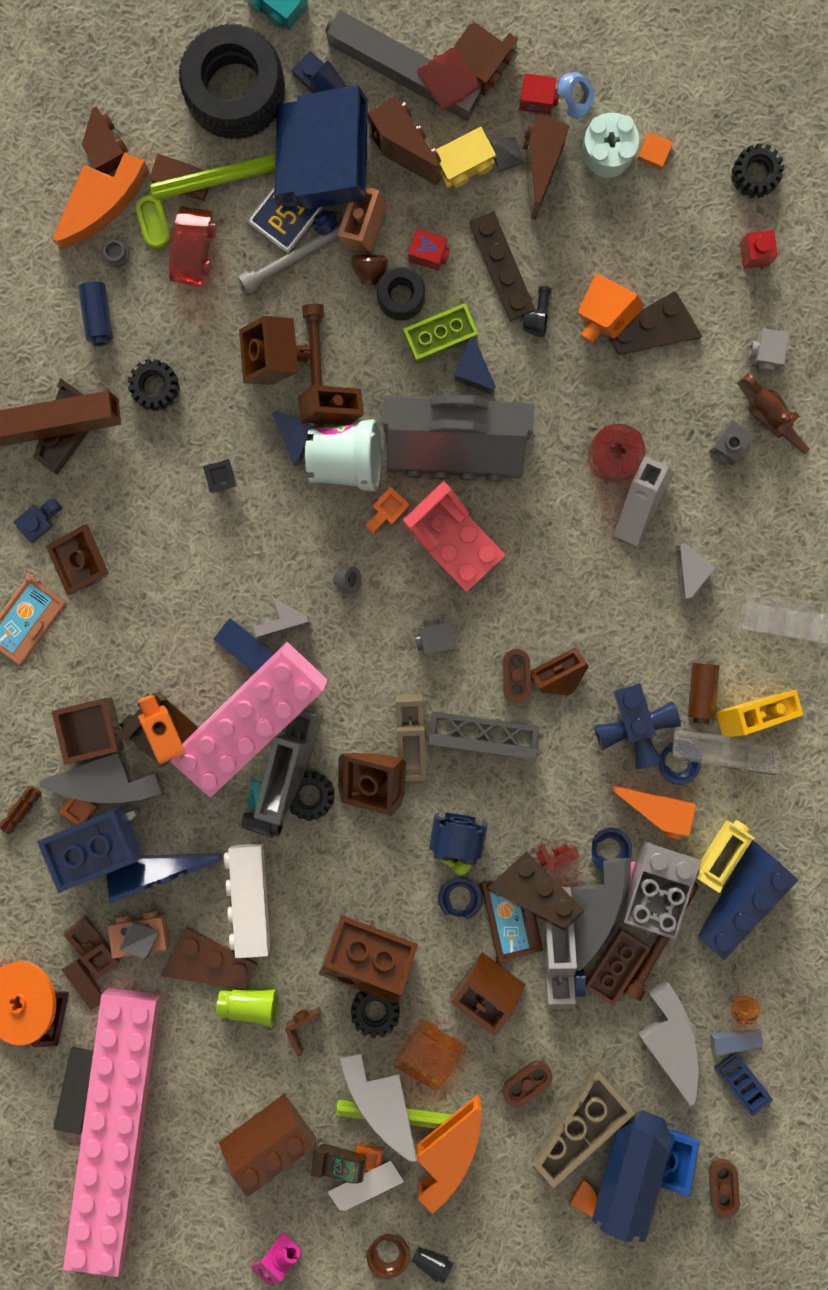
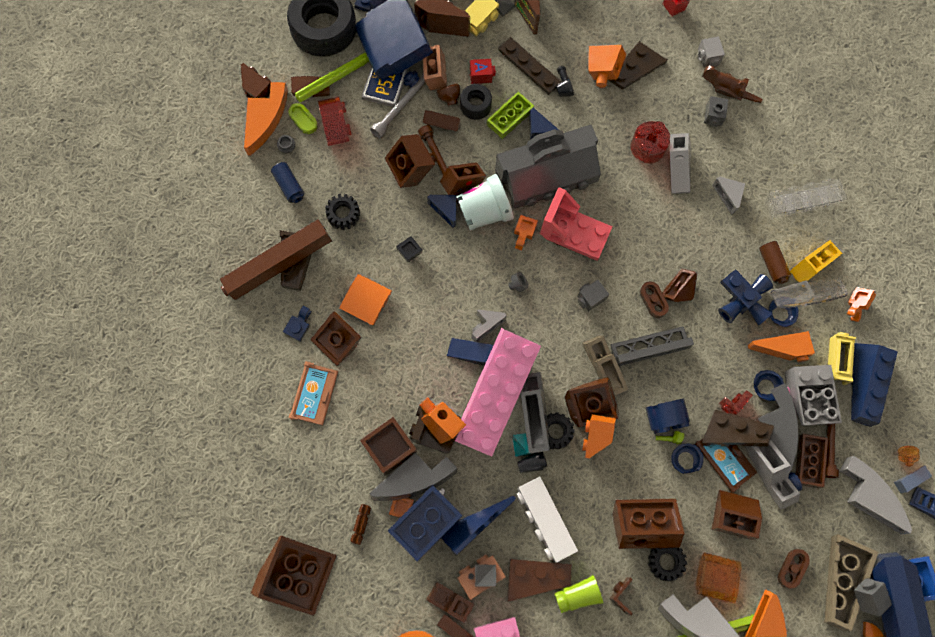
camera: 25 degrees left, 15 degrees down
none -> orange slope [339,274,392,325]
none -> reddish brown slope [422,110,461,132]
none -> orange slope [582,414,616,458]
none -> orange plate [847,287,876,322]
none -> dark grey brick [854,578,892,617]

